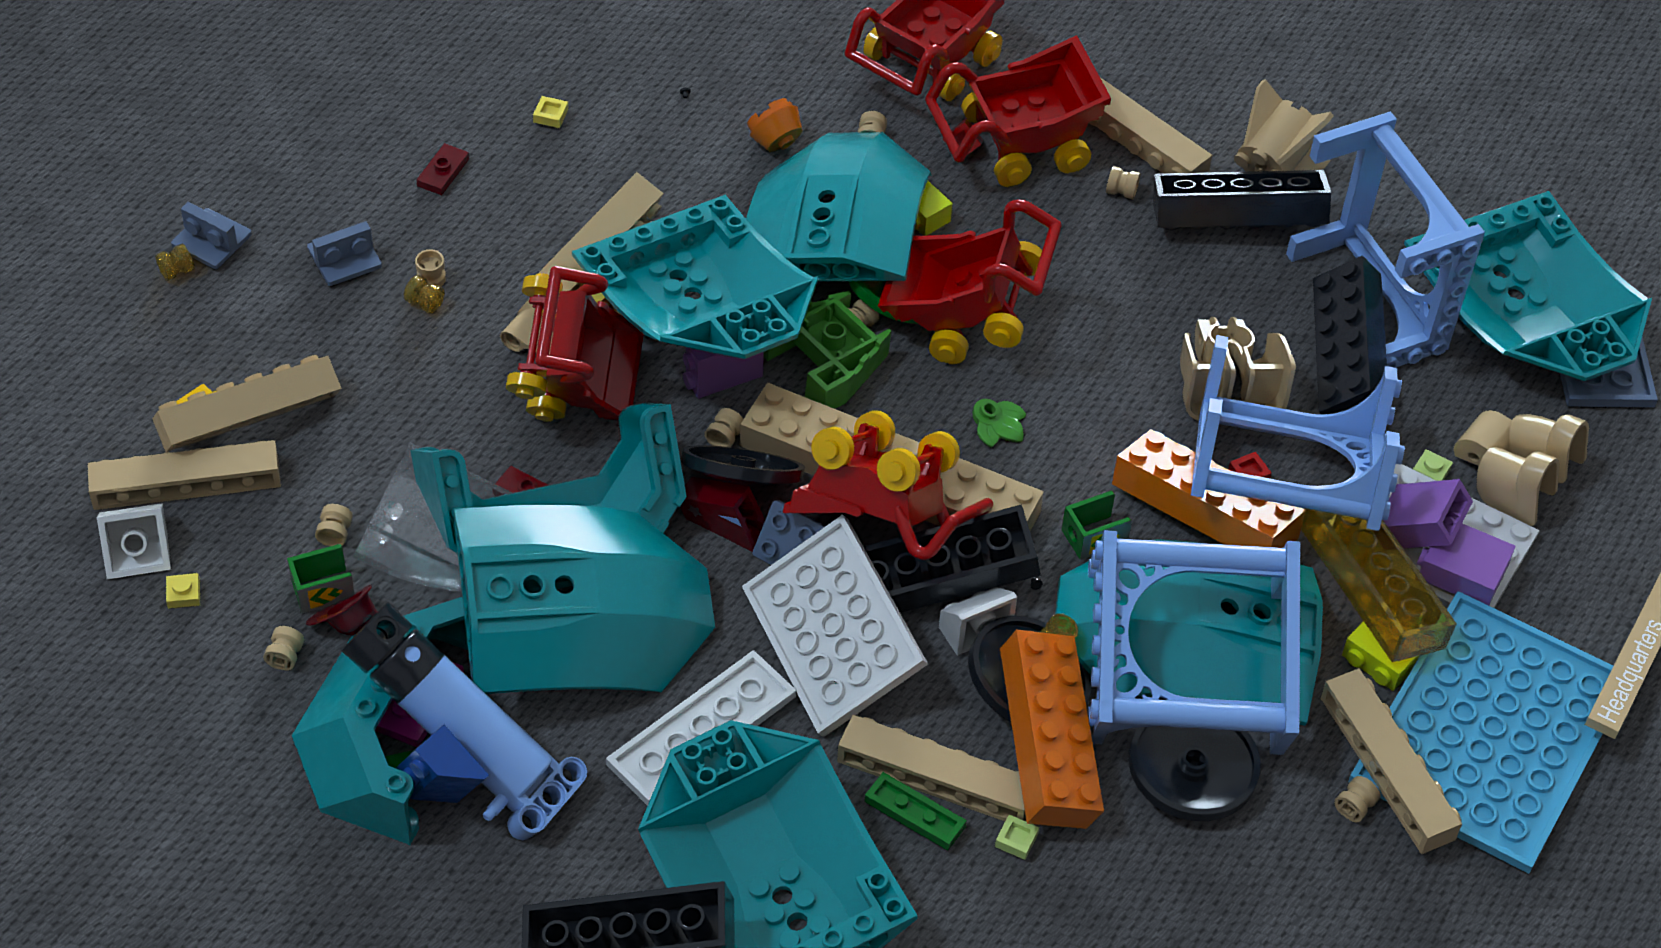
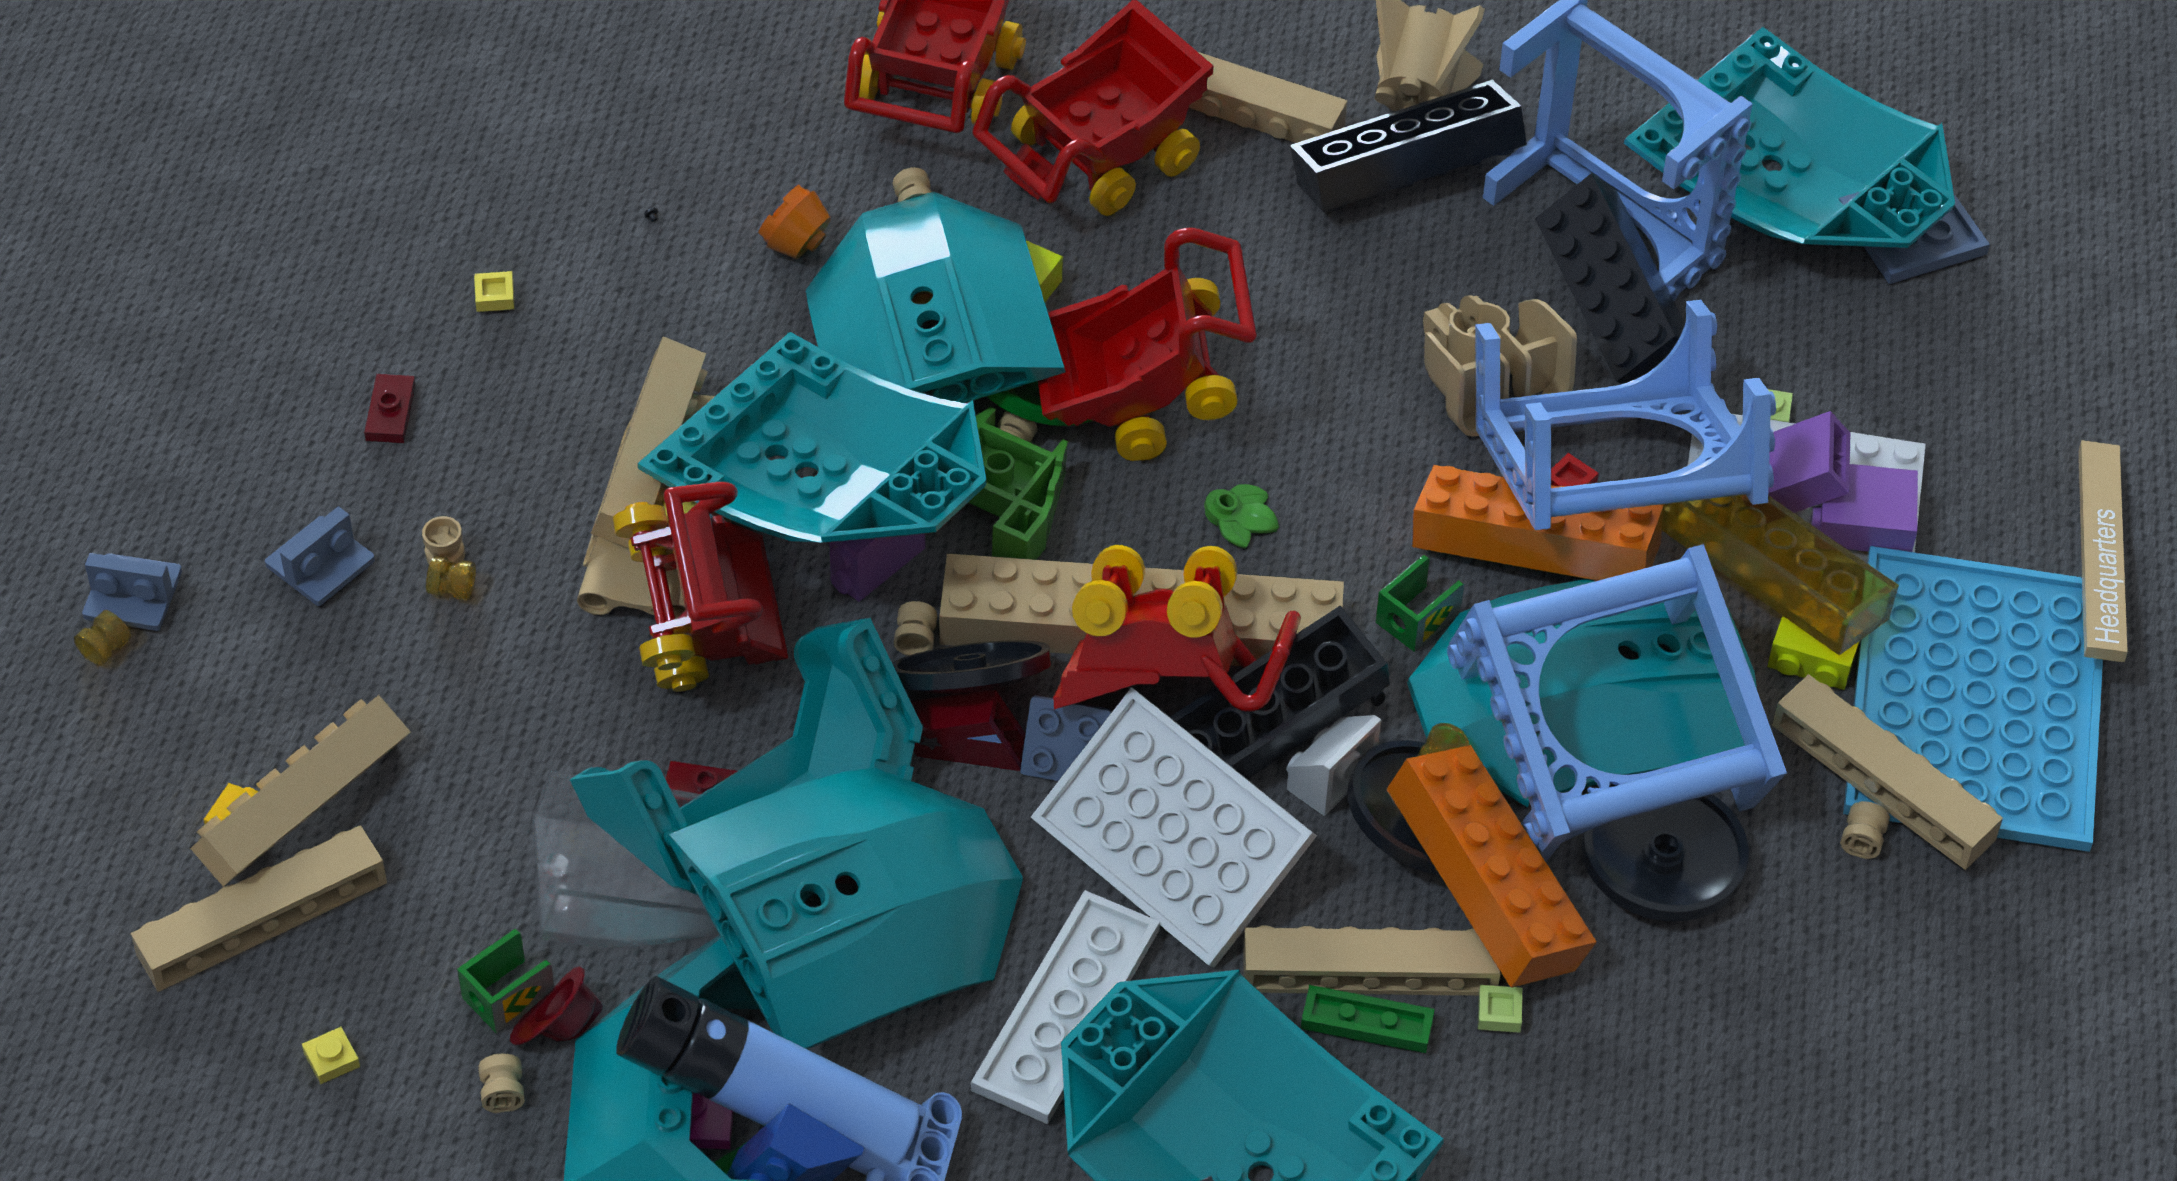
camera: 20 degrees left, 0 degrees up
white slope [97,503,171,579] -> none
tan wheel [315,504,353,546] -> none
tan wheel [1106,166,1141,200] -> none
tan piece [1454,410,1589,526] -> none

